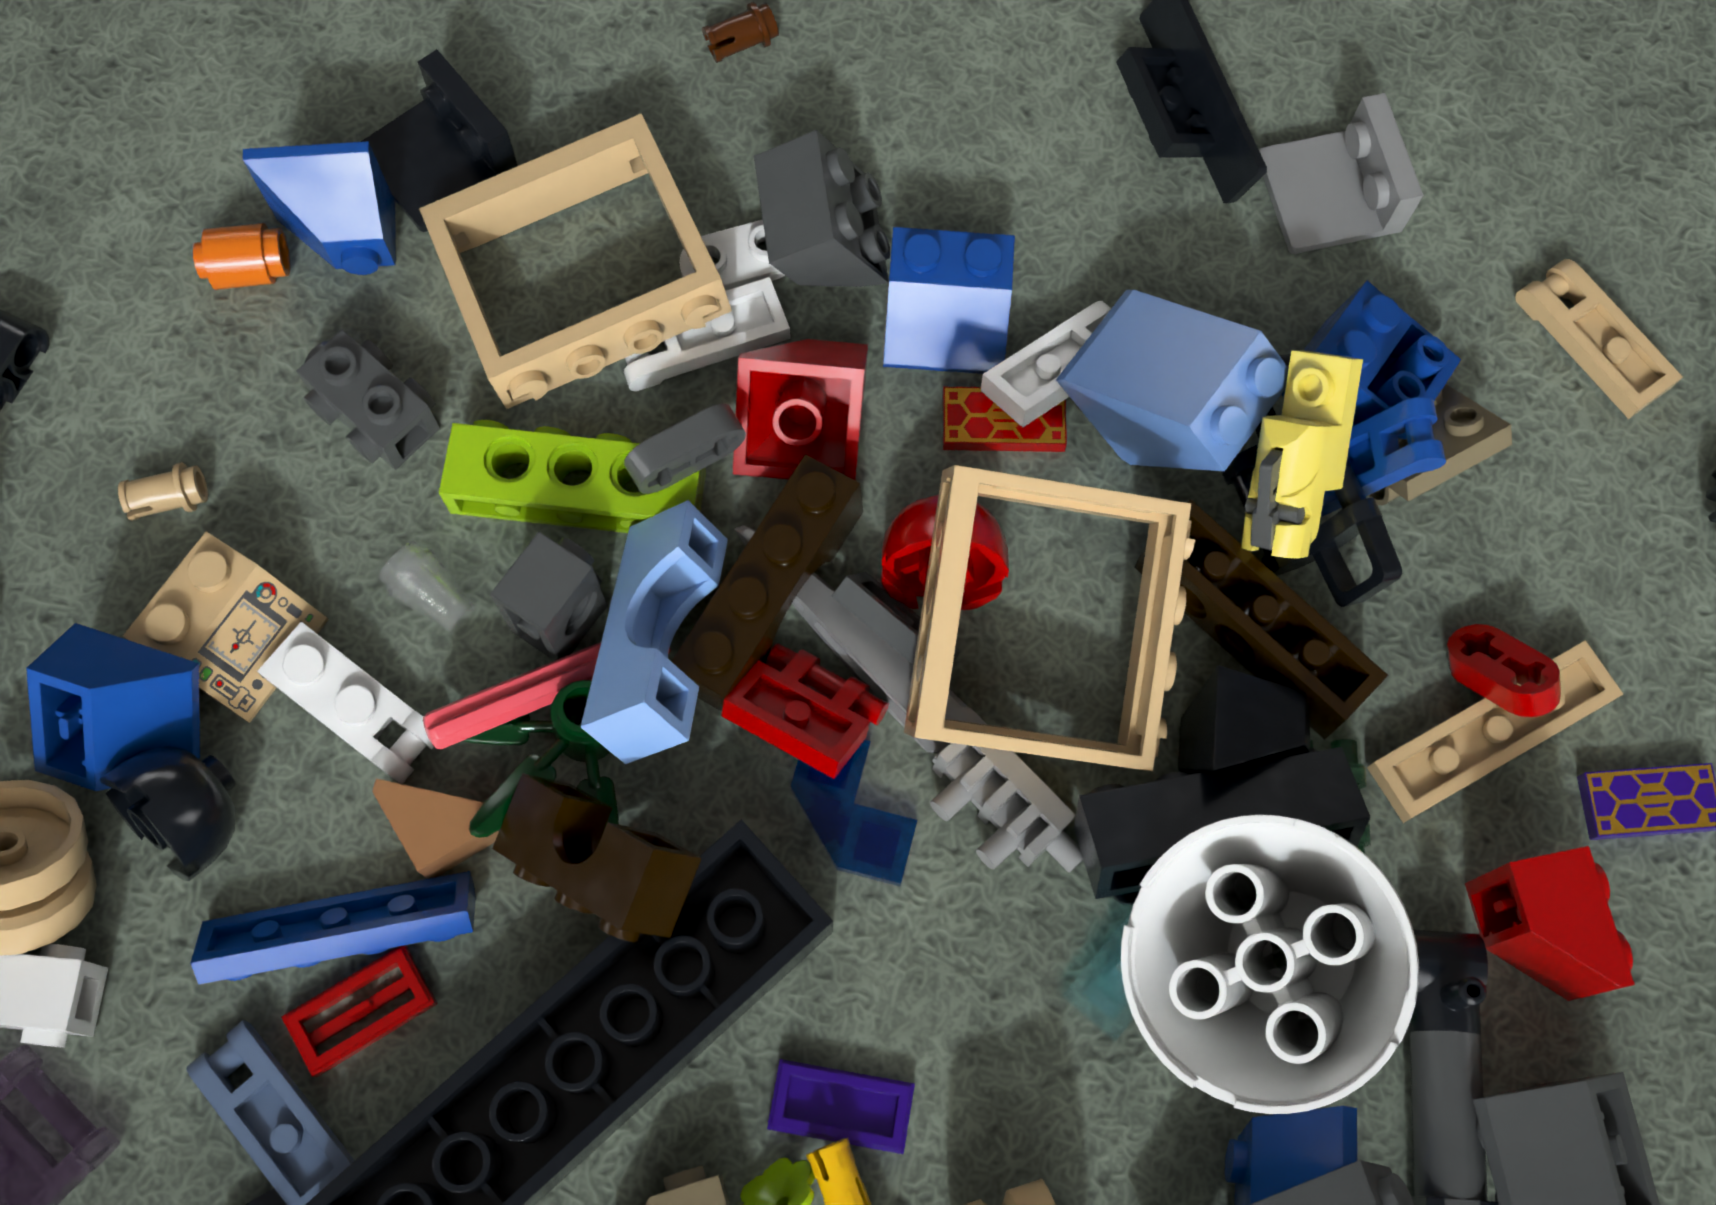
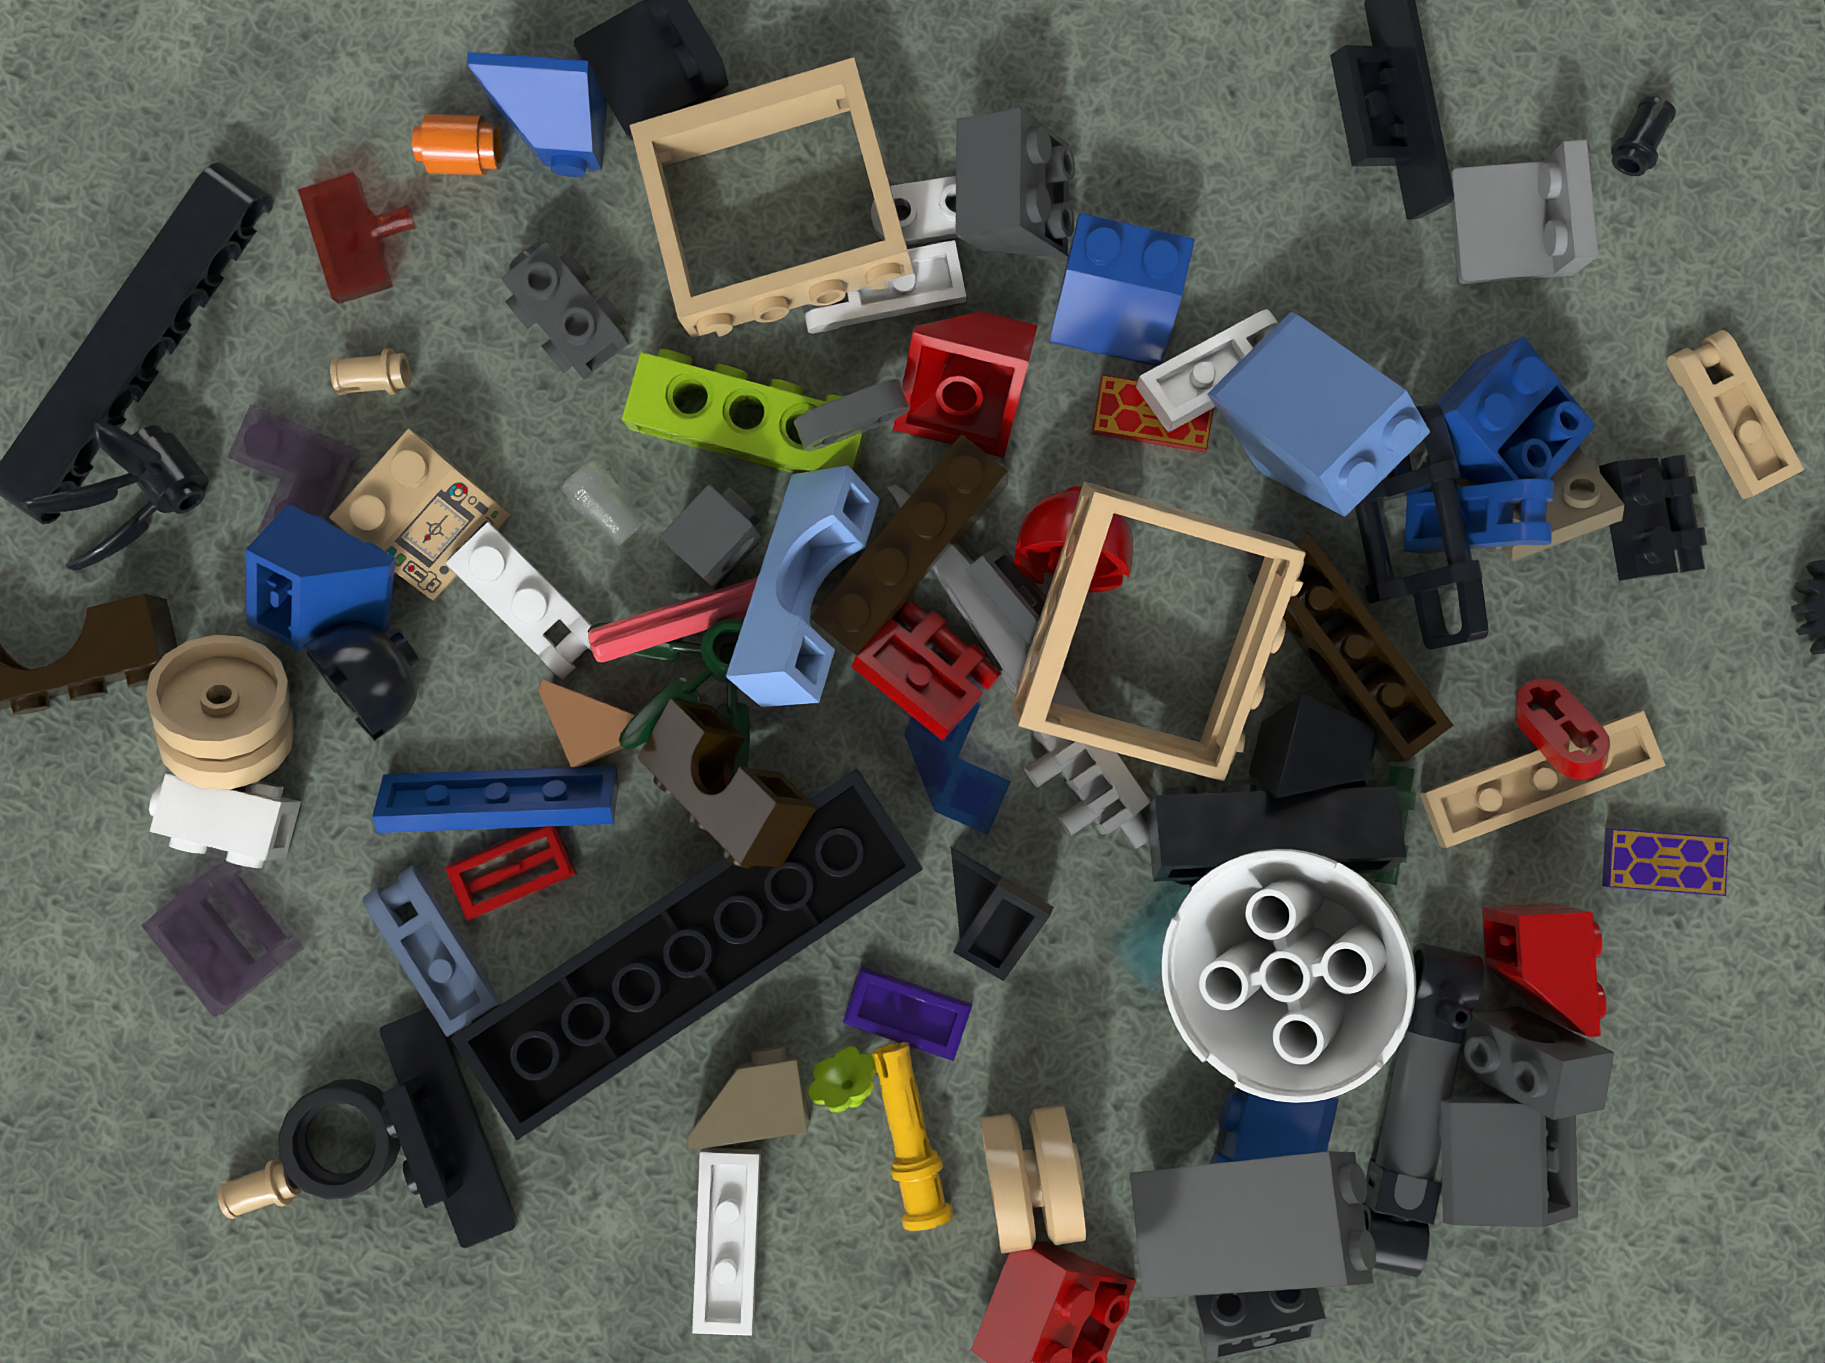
camera: 10 degrees right, 15 degrees up
light yellow plate [1241,350,1363,558] -> none
none -> clear purple plate [227,405,362,534]
none -> clear red plate [298,172,416,304]
none -> black slope [950,846,1054,981]
none -> dark grey brick [1460,1006,1614,1120]
none -> black plate [1599,455,1707,581]
none -> black pin [1611,97,1676,176]

